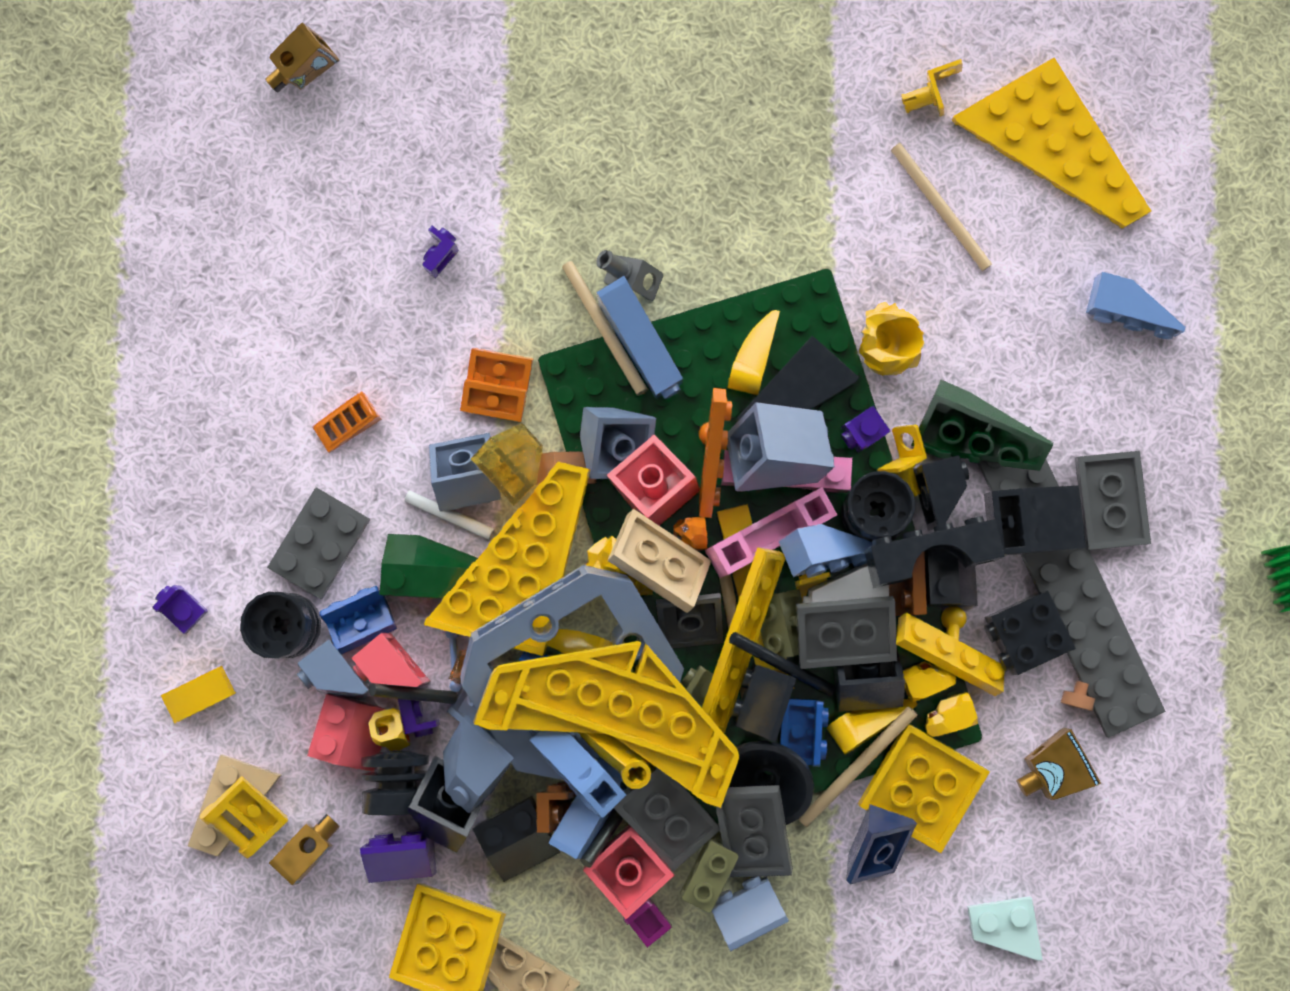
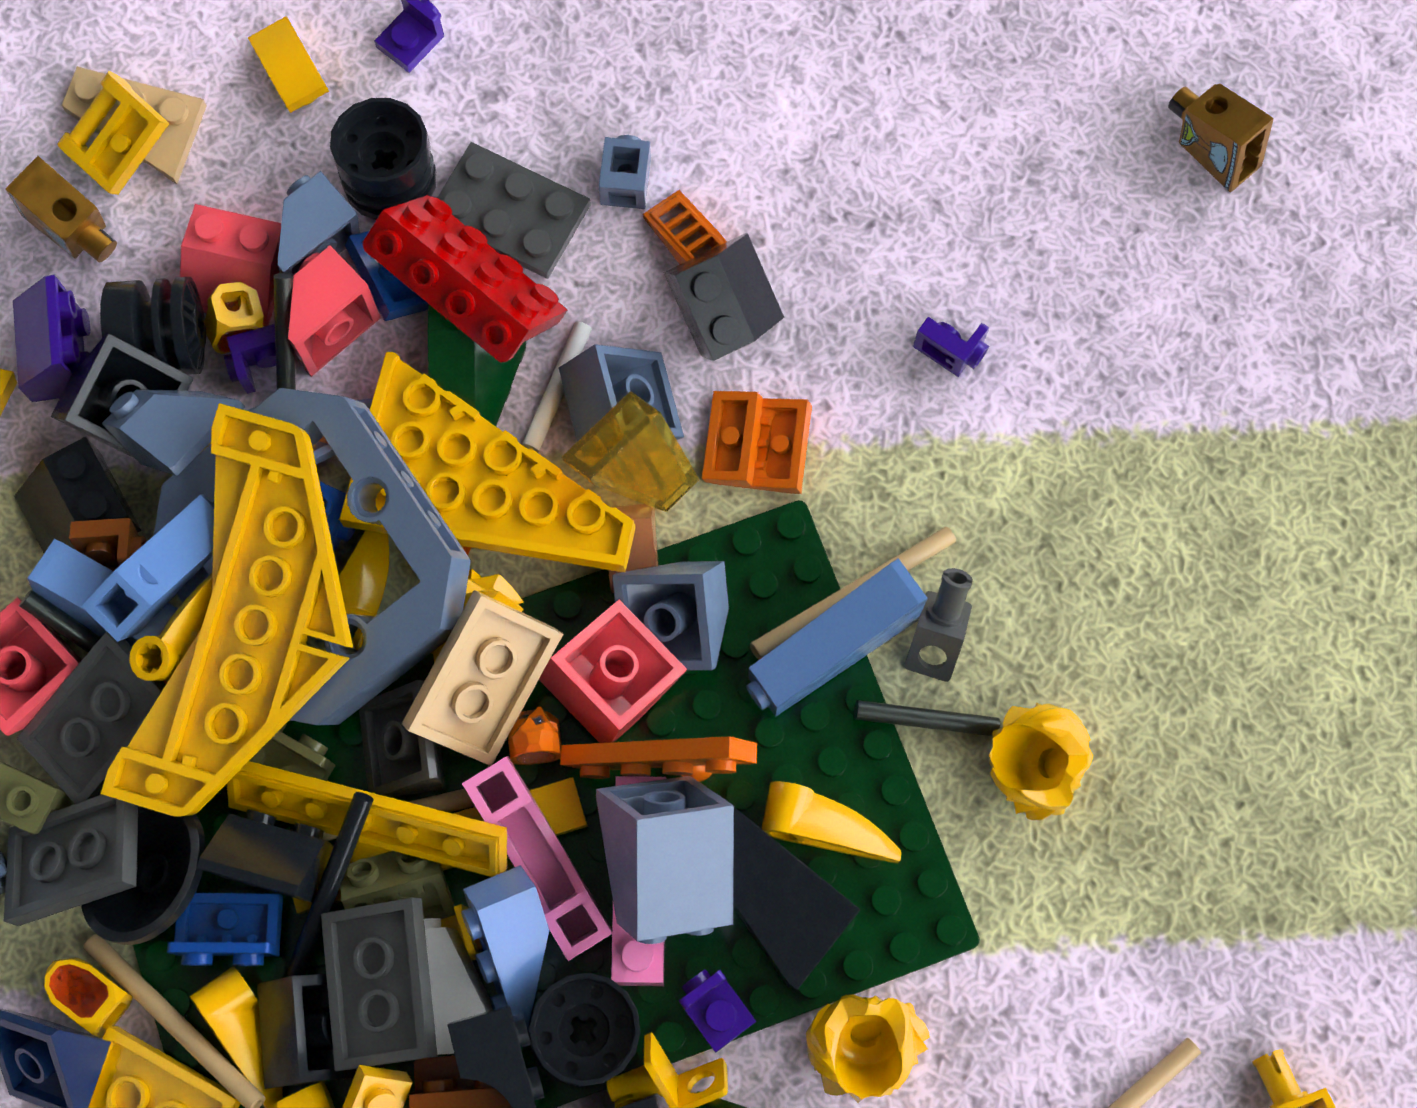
camera: 85 degrees right, 10 degrees down
none -> rock [44,957,133,1038]
none -> red bracket [363,195,568,362]
none -> sand blue brick [599,135,651,209]
none -> black slope [663,233,784,361]
none -> pearl dark grey bar [854,700,1000,736]
none -> yellow hair [989,703,1093,820]

